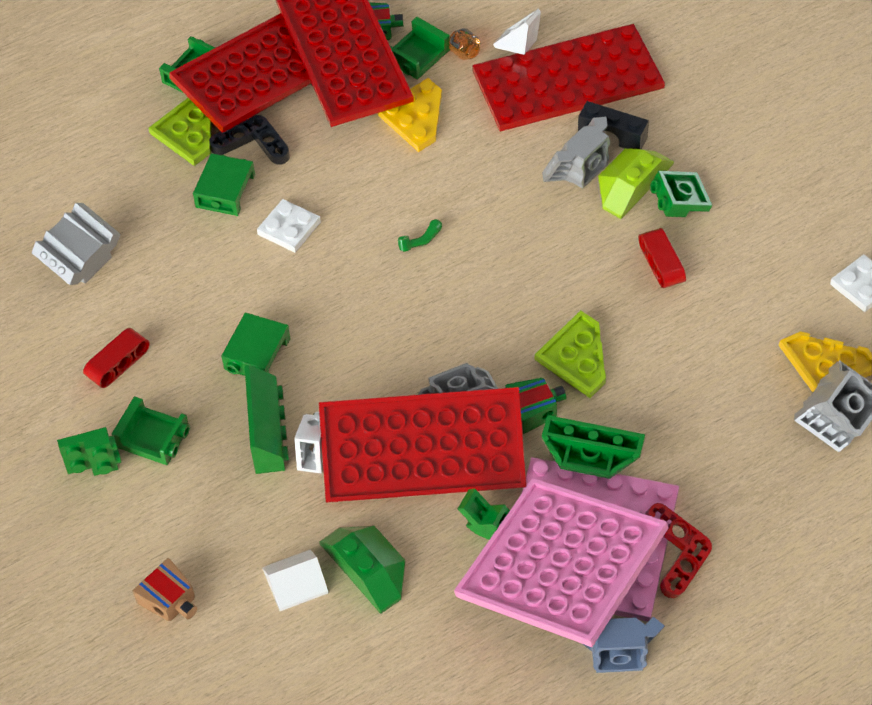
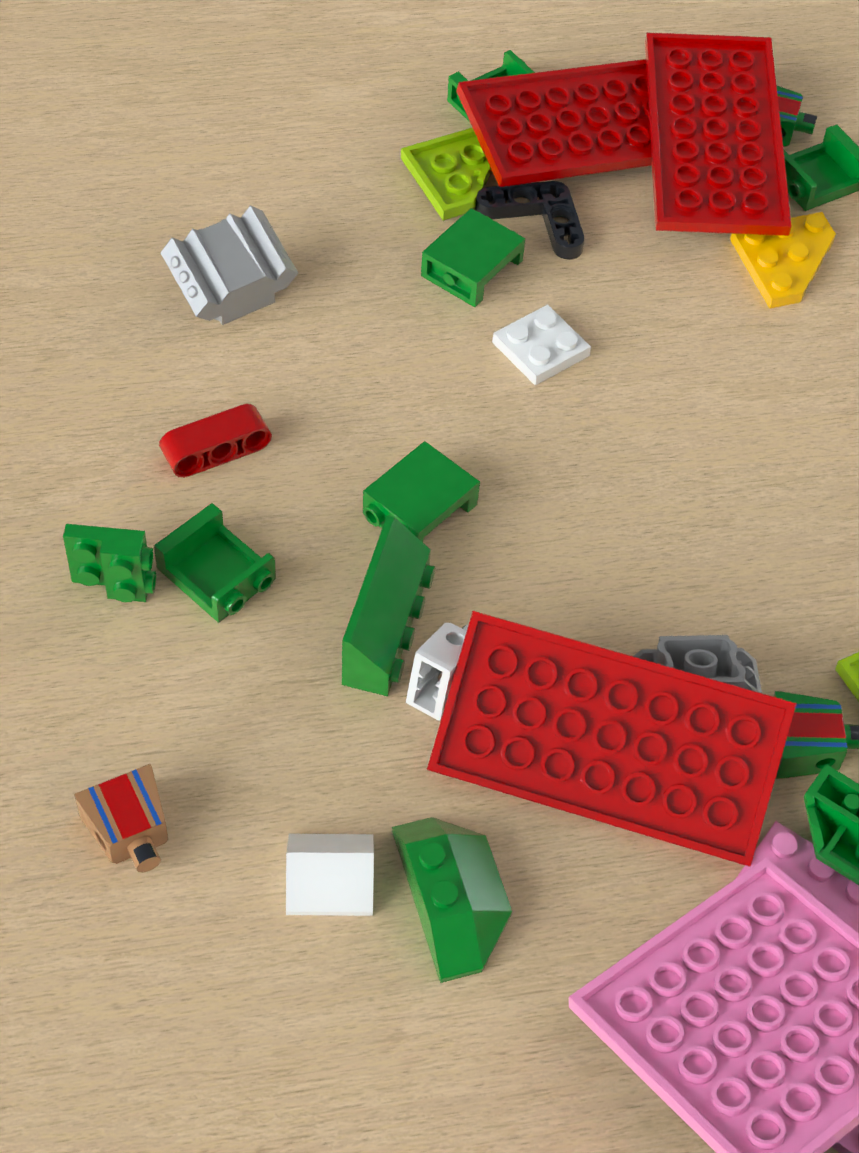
camera: 15 degrees right, 0 degrees up
green piece [398,219,442,252] -> none
green brick [457,489,510,540] -> none

